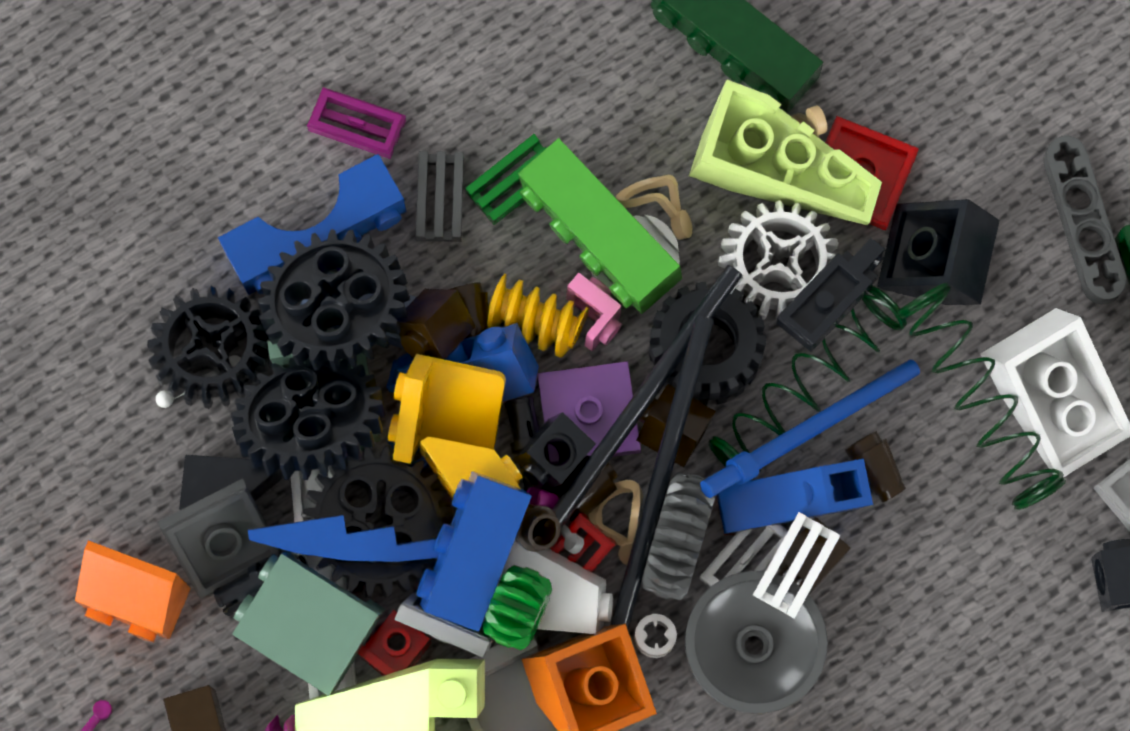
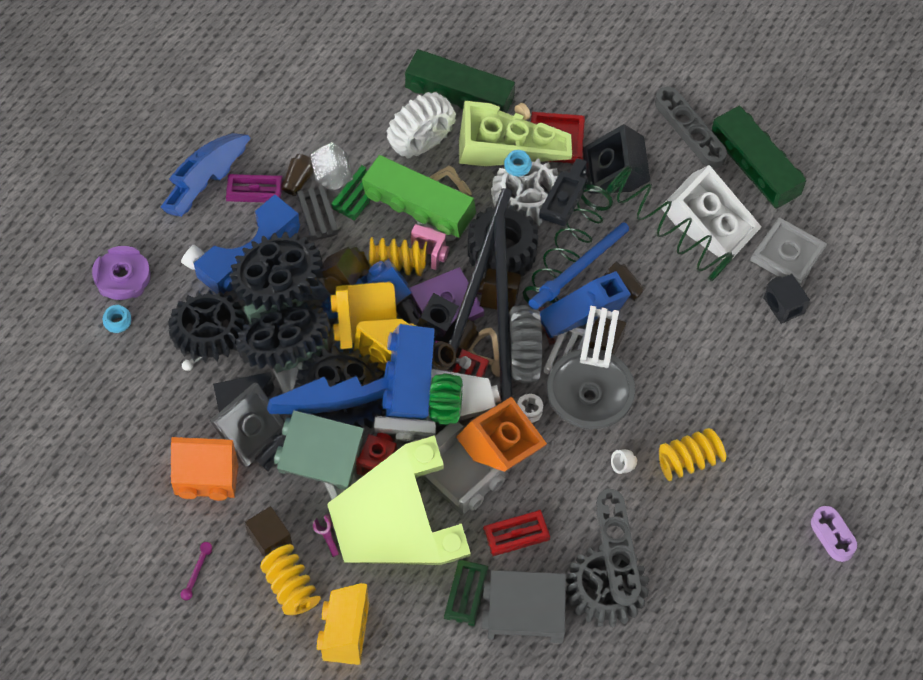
camera: 20 degrees left, 15 degrees down
none -> medium lavender plate [92,246,151,300]
none -> medium azure plate [102,305,132,333]
none -> blue slope [160,133,251,217]
none -> white hinge [181,245,205,270]
none -> dark brown cone [282,154,316,196]
none -> clear brick [310,142,353,191]
none -> white gear [387,92,456,159]
none -> medium azure plate [504,150,532,177]

